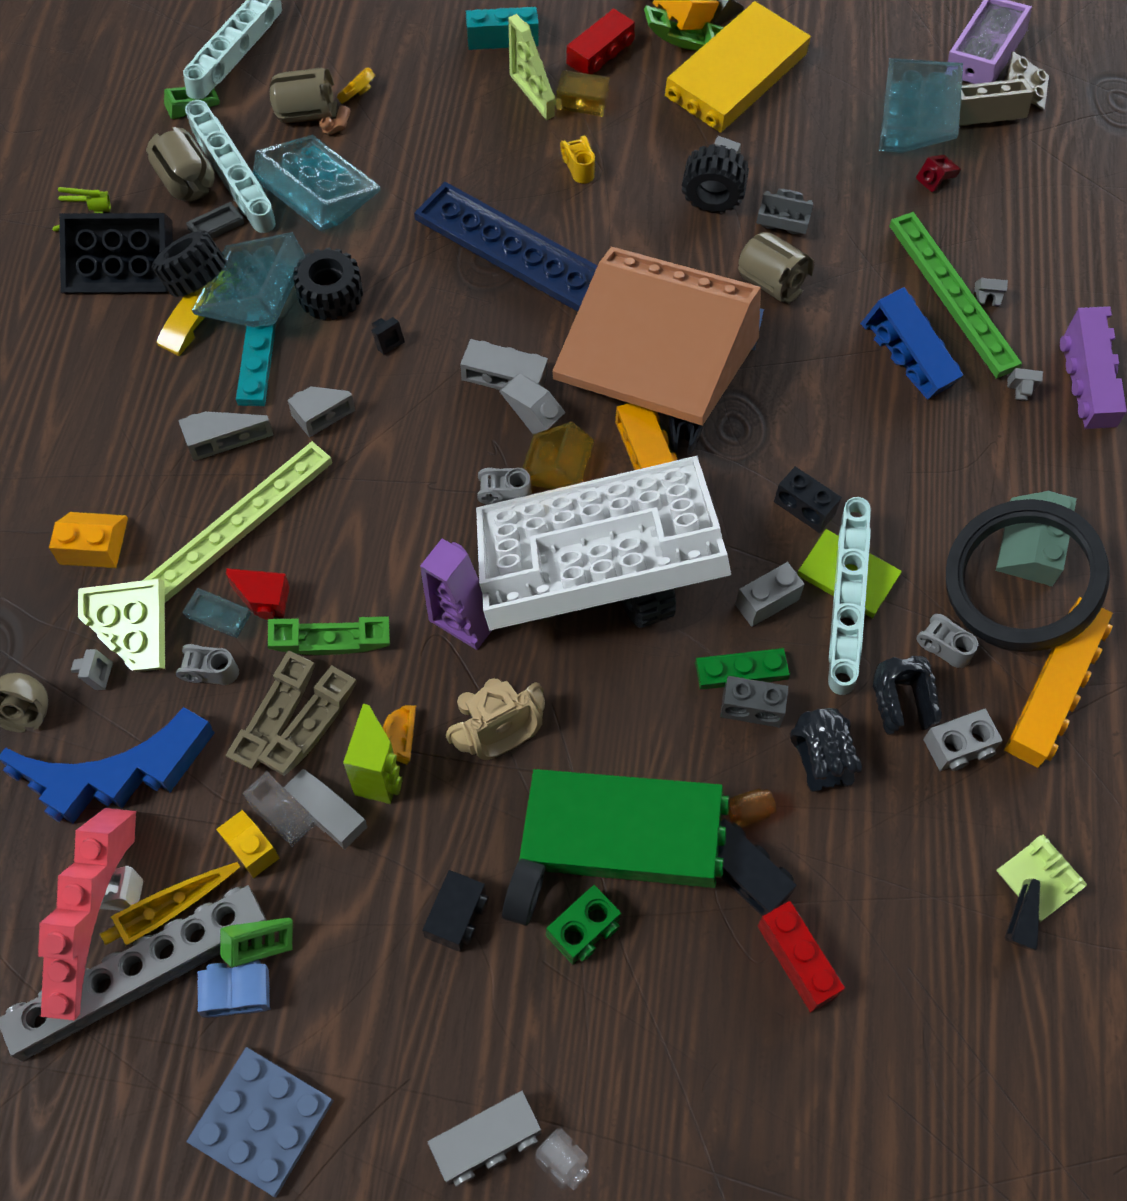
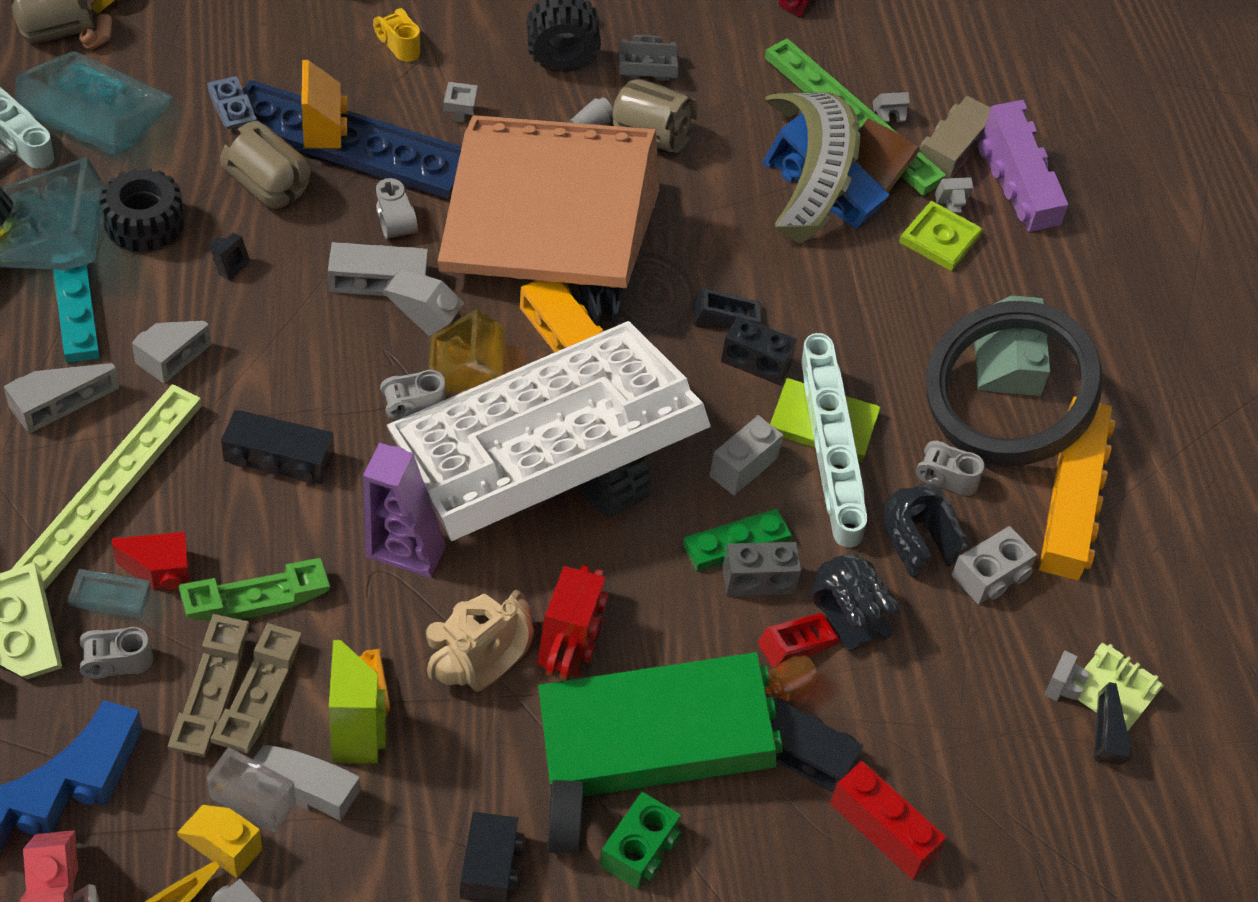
camera: 20 degrees left, 10 degrees down
none -> sand blue slope [207,76,256,130]
none -> dark tan cylinder [220,121,311,209]
none -> black brick [221,409,334,484]
none -> light orange slope [301,60,347,148]
none -> light grey piece [376,178,418,239]
none -> light grey tile [443,82,478,122]
none -> red brick [537,565,609,682]
none -> light grey cone [569,97,613,125]
none -> black slope [693,288,762,328]
none -> red slope [758,613,840,669]
none -> windscreen [765,92,860,244]
none -> reddish brown slope [855,119,920,193]
none -> lime tile [899,201,983,271]
none -> dark tan brick [919,96,991,179]
none -> light grey tile [1044,650,1089,701]

